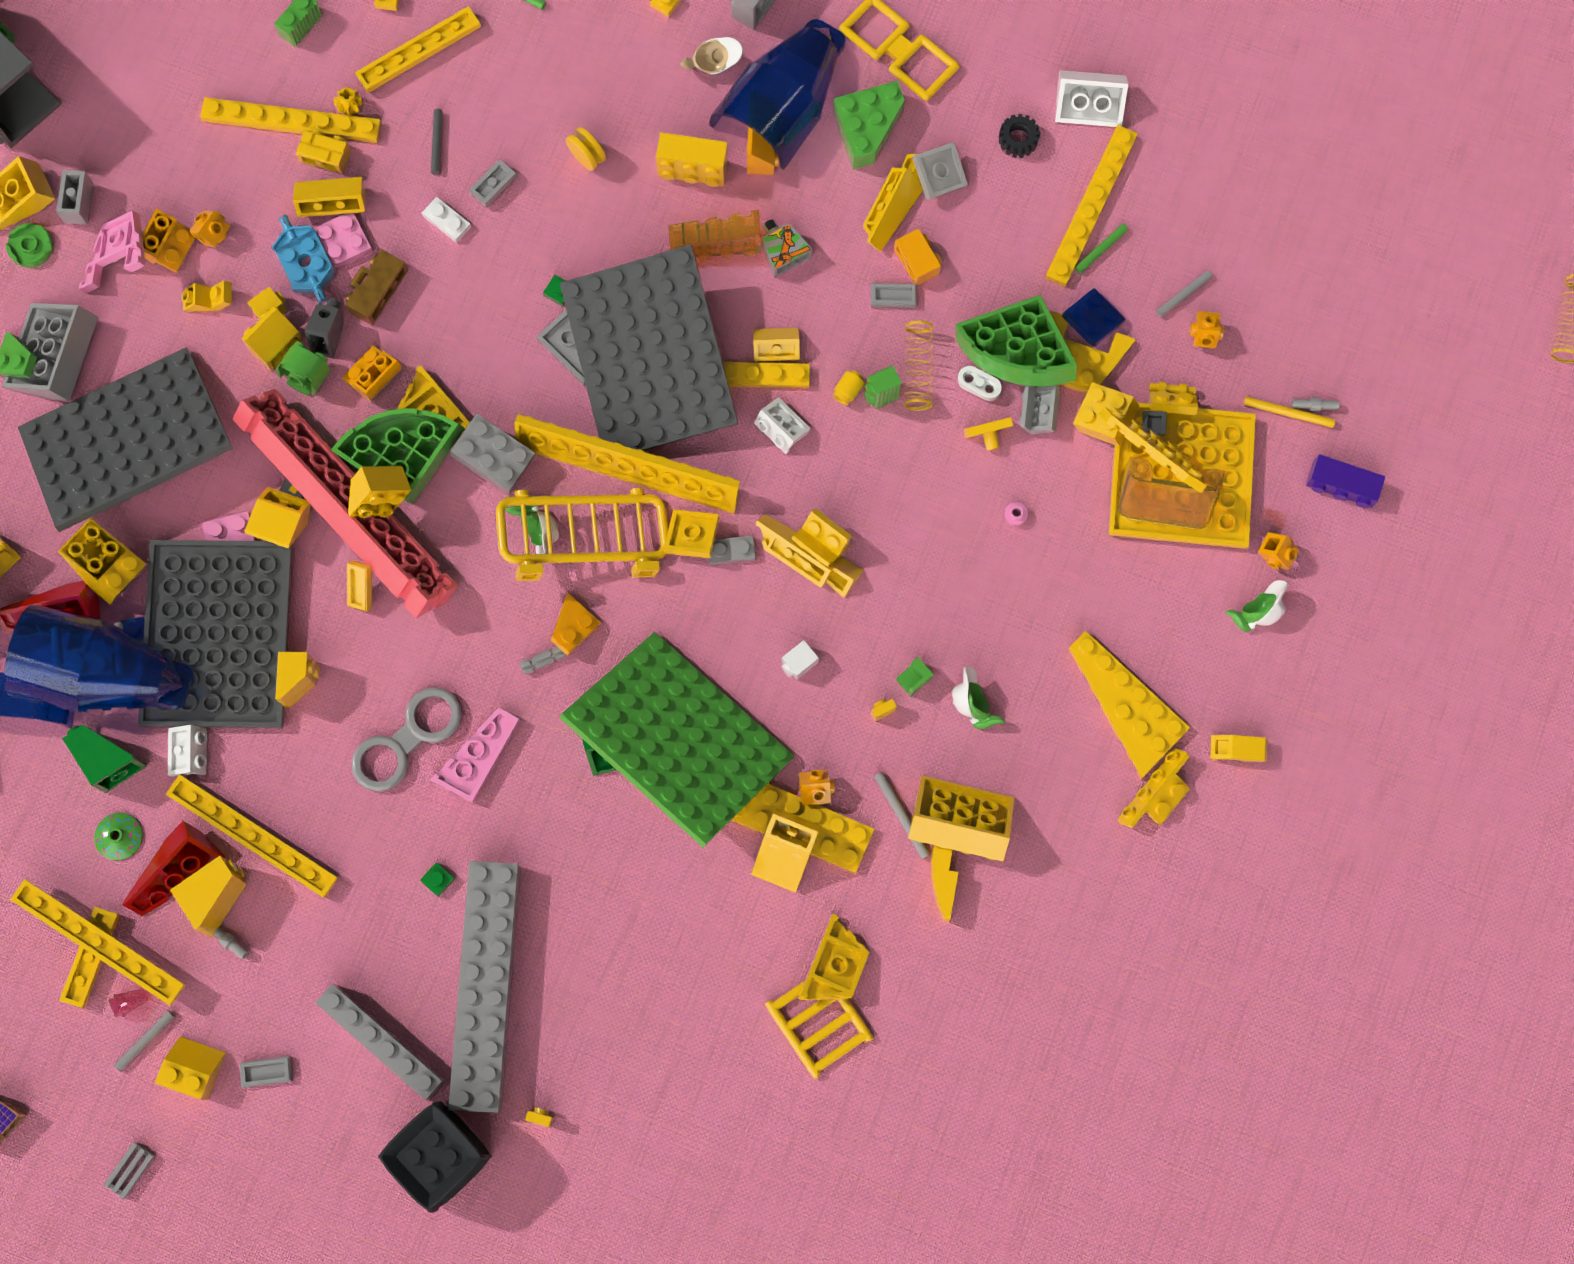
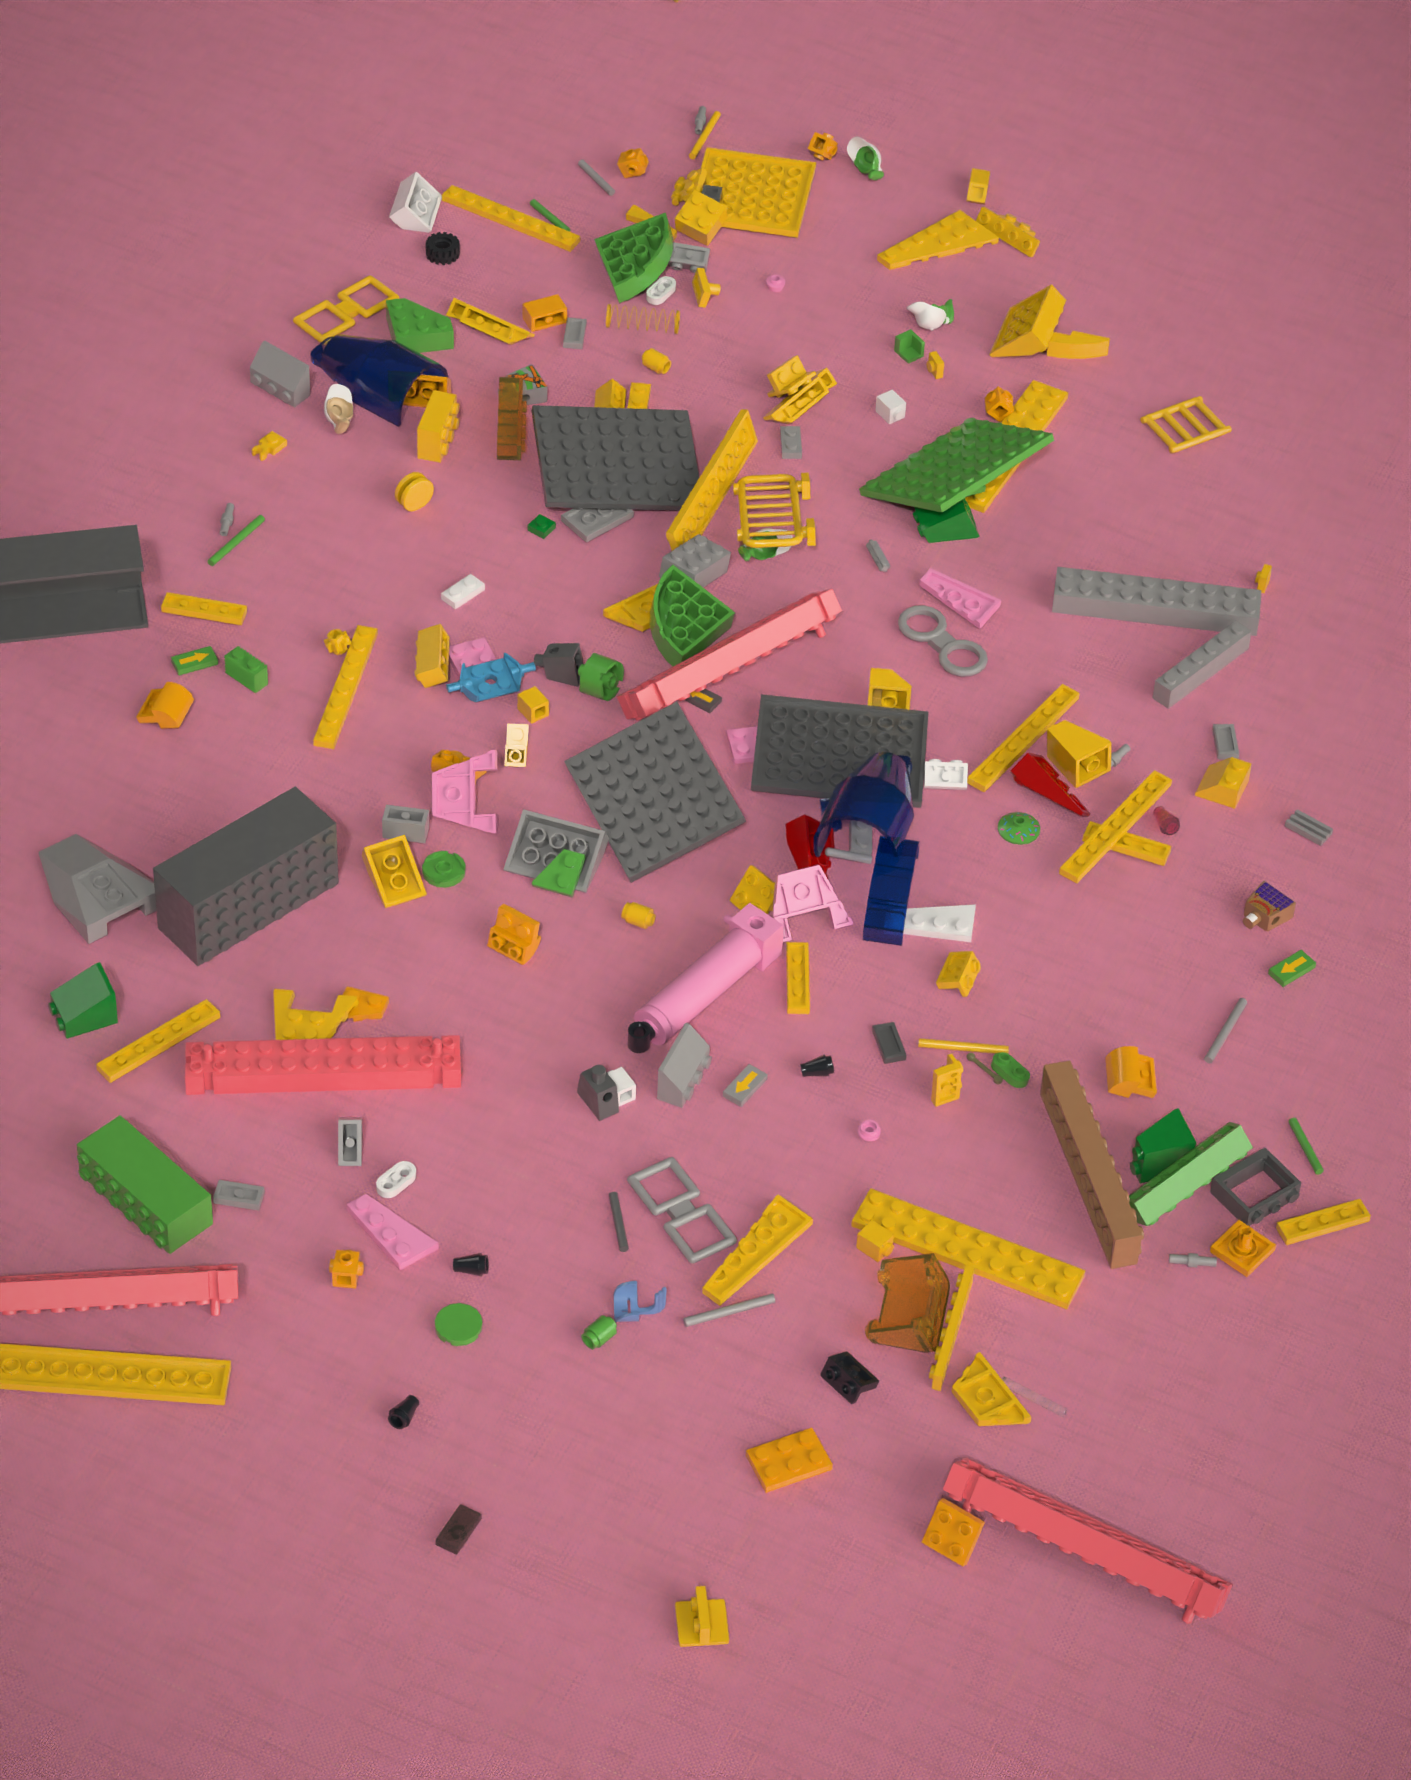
camera: 85 degrees left, 30 degrees down
yellow slope [58,518,146,605] -> none
green slope [62,725,147,793] -> none
light grey bar [114,1010,175,1072] -> none
light orange brick [189,210,230,248] -> none
yellow slope [241,306,304,372] -> none
yellow slope [245,487,311,549] -> none
yellow brick [296,130,351,174] -> none
light orange brick [342,345,402,402] -> none
pearl gold piece [345,249,409,326] -> none
yellow tile [347,560,372,611] -> none
yellow slope [348,466,411,518] -> none
yellow plate [355,6,481,93] -> none
black piece [378,1101,492,1213] -> none
green plate [420,862,455,897] -> none
dark grey bar [431,109,443,174] -> none
light grey plate [469,159,517,207] -> none
light orange wing [551,593,601,656] -> none
yellow plate [664,509,720,558] -> none
yellow slope [751,808,822,893] -> none
white bracket [754,397,811,454] -> none
yellow wing [798,914,869,1000] -> none
bright green brick [864,365,902,410] -> none
light grey bar [874,772,930,859] -> none
light grey plate [912,142,968,200] -> none
clear blue plate [1062,288,1126,348] -> none
yellow plate [1099,407,1207,493] -> none
clear yellow windscreen [1117,457,1225,529] -> none
dark purple brick [1306,454,1386,508] -> none

